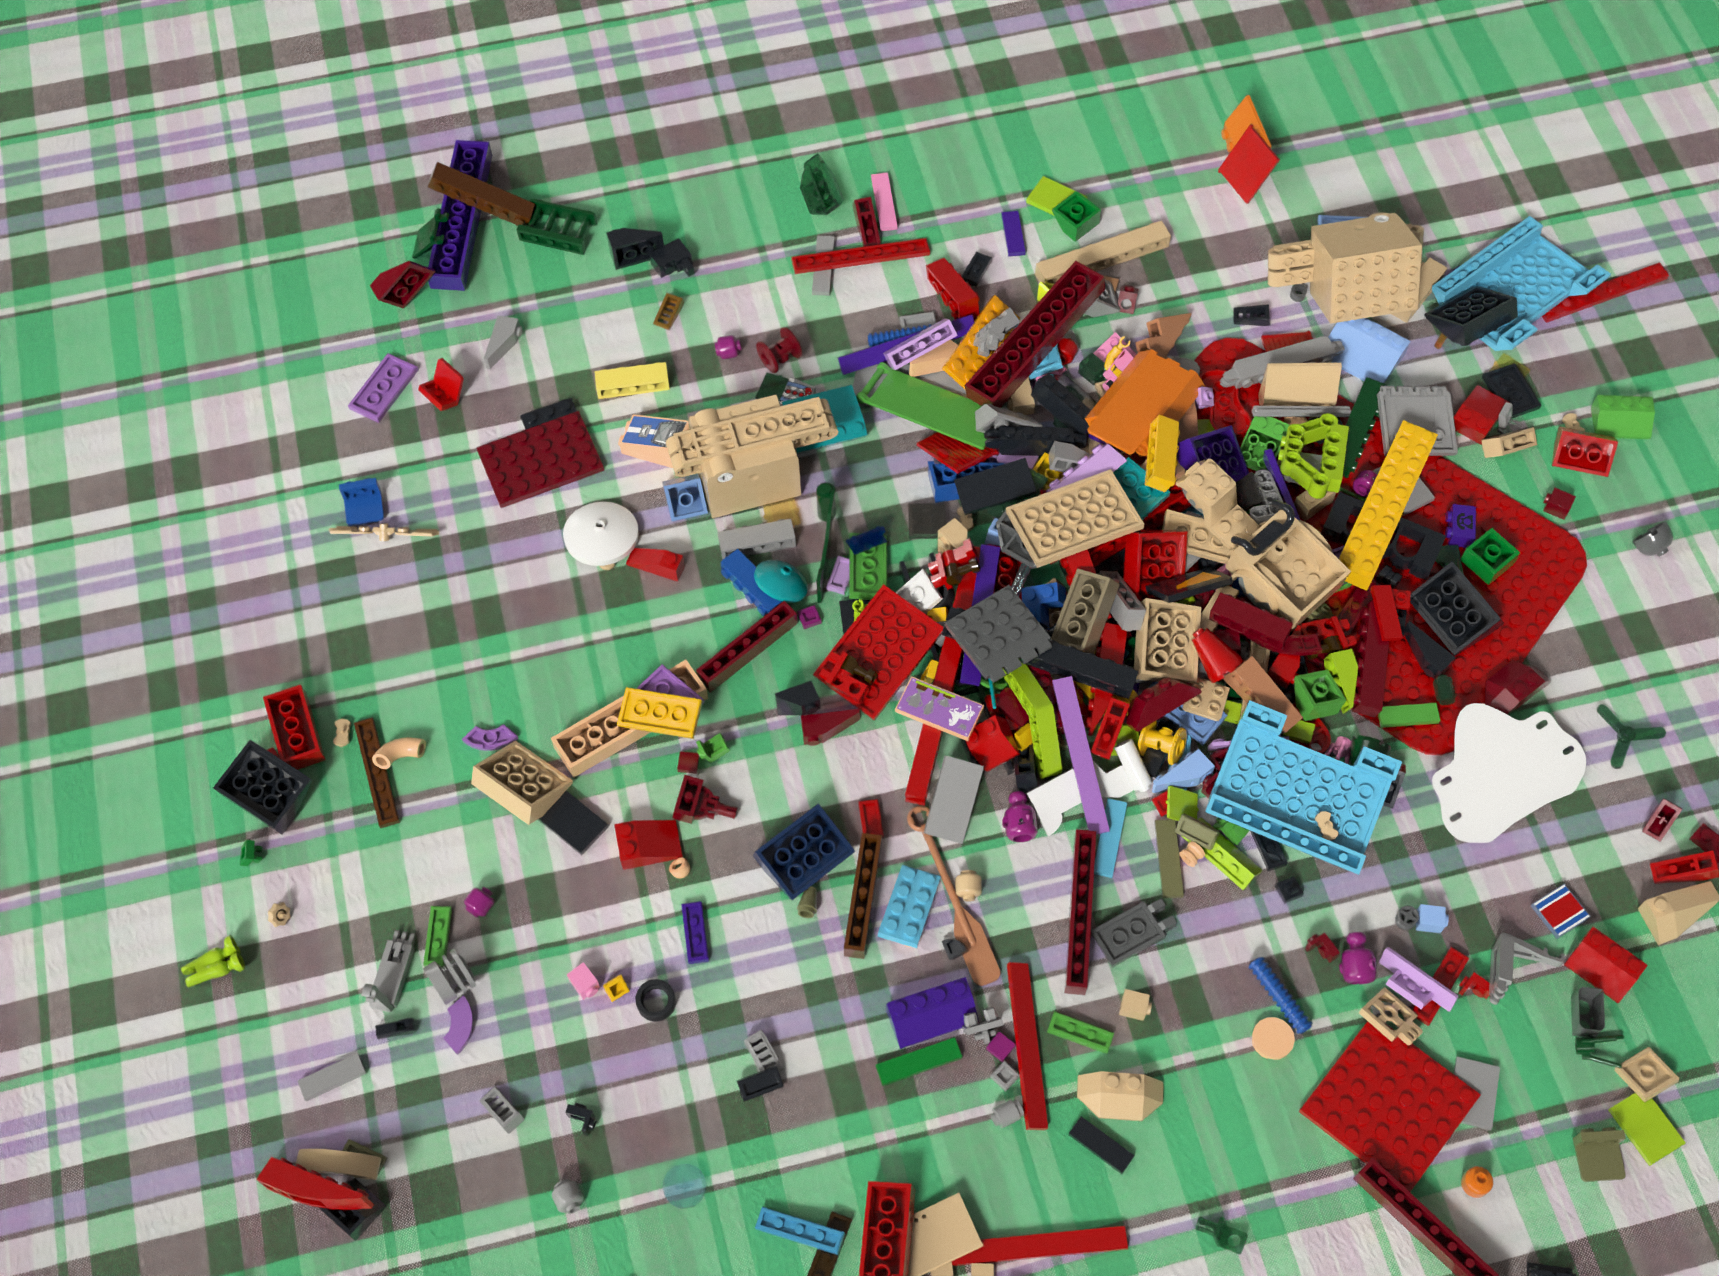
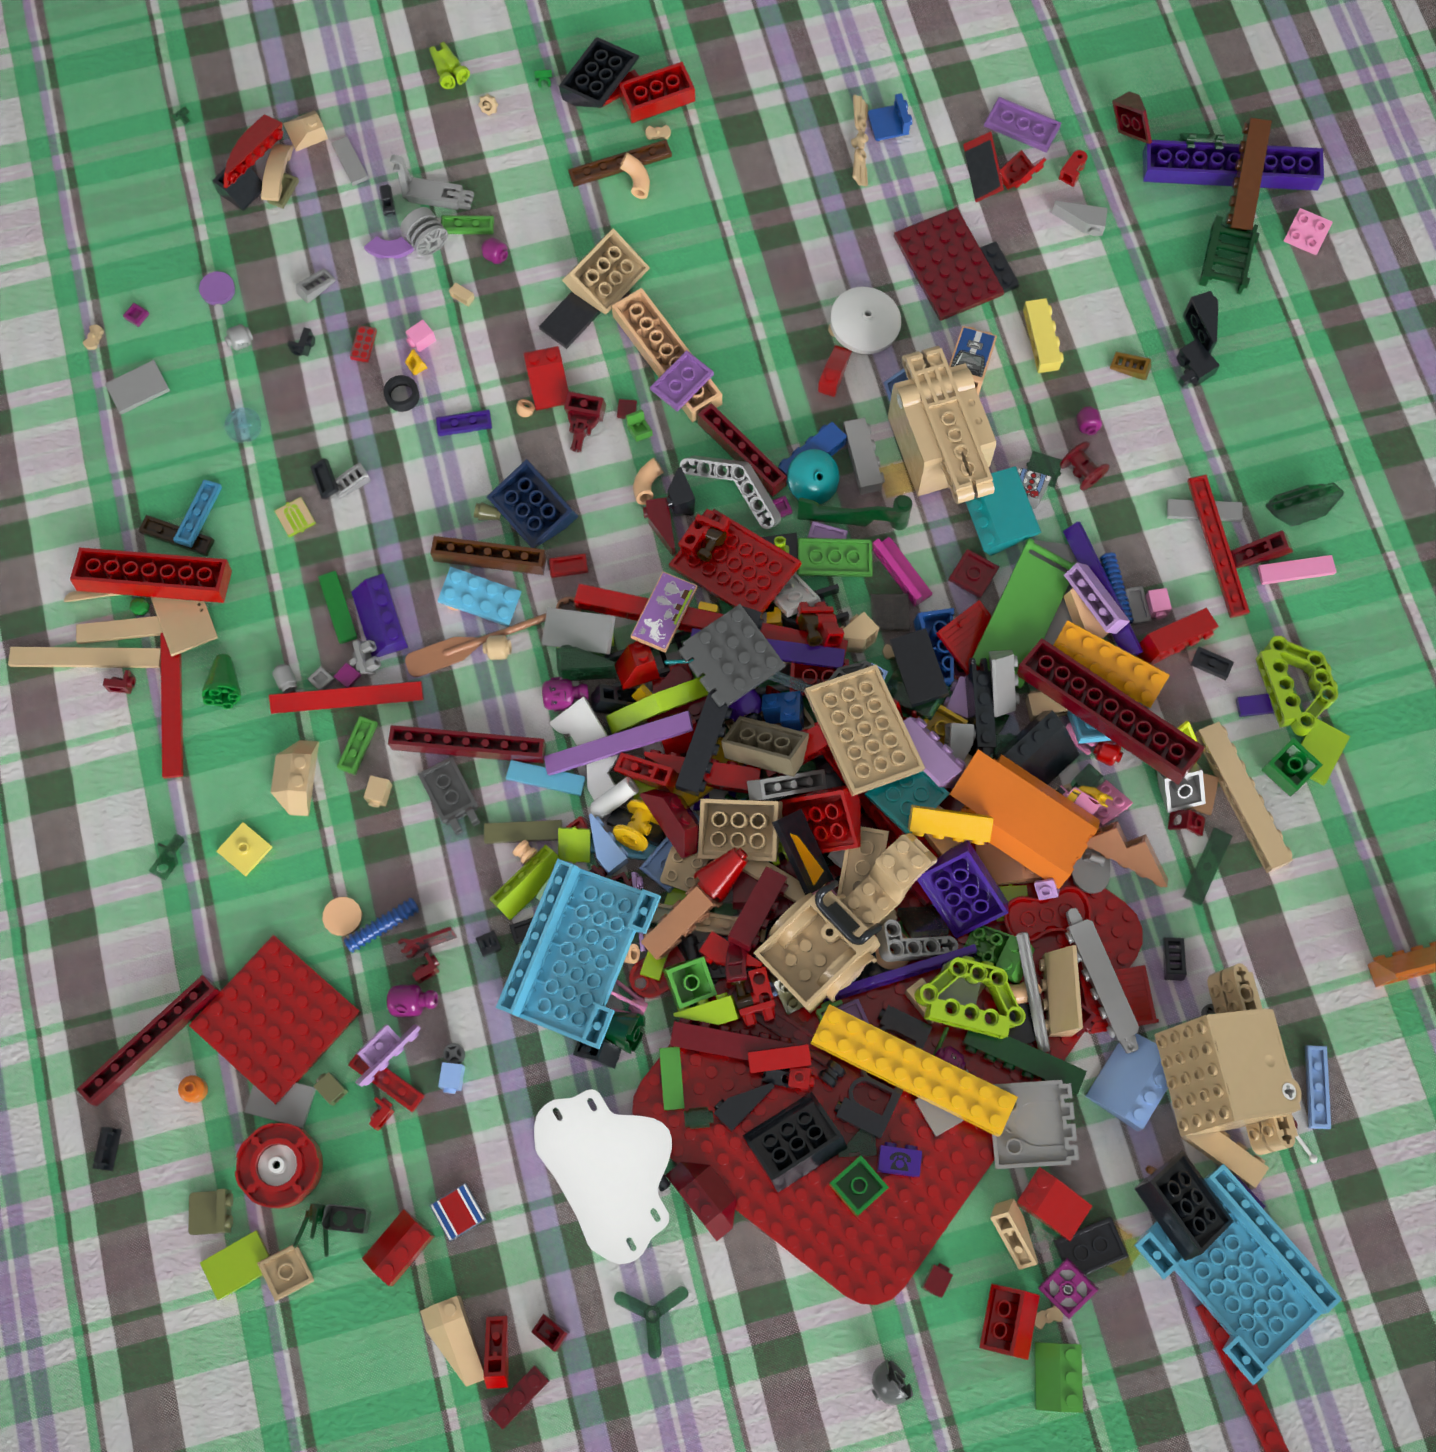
camera: 90 degrees right, 10 degrees up
medium lavender tile [462,724,518,751] -> none
yellow tile [617,687,703,739] -> none
clear blue hinge [846,526,887,555] -> none
black tile [941,939,969,960] -> none
light grey hips [973,307,1020,357] -> none
black tile [1068,1116,1135,1175] -> none
tile [1175,813,1220,850] -> none
red piece [1218,124,1280,204] -> none
tan piece [1315,811,1339,841] -> none
tan piece [1359,987,1423,1045] -> none
light grey hinge [1489,932,1565,1005] -> none
light grey tile [1498,402,1513,429] -> none
none -> medium lavender tile [199,271,235,305]
none -> green cone [202,654,241,709]
none -> light yellow plate [216,822,273,876]
none -> red piece [235,1123,323,1209]
none -> piece [274,497,316,538]
none -> tan slope [283,110,328,151]
none -> olive brick [313,1072,349,1106]
none -> red tile [350,325,377,363]
none -> dark red flag [398,927,457,959]
none -> tan piece [449,282,475,307]
none -> clear green slope [556,645,617,681]
none -> light nougat cylinder [633,458,664,505]
none -> light grey beam [680,456,781,529]
none -> dark pink panel [872,537,932,607]
none -> dark red plate [948,549,1000,599]
none -> black sticker [963,131,1004,203]
none -> magenta piece [1038,1257,1099,1319]
none -> red leg [1059,150,1088,187]
none -> bright pink brick [1145,588,1172,619]
none -> clear green tile [1182,827,1232,906]
none -> lime brick [1255,636,1338,736]
none -> bright pink hinge [1284,208,1333,255]

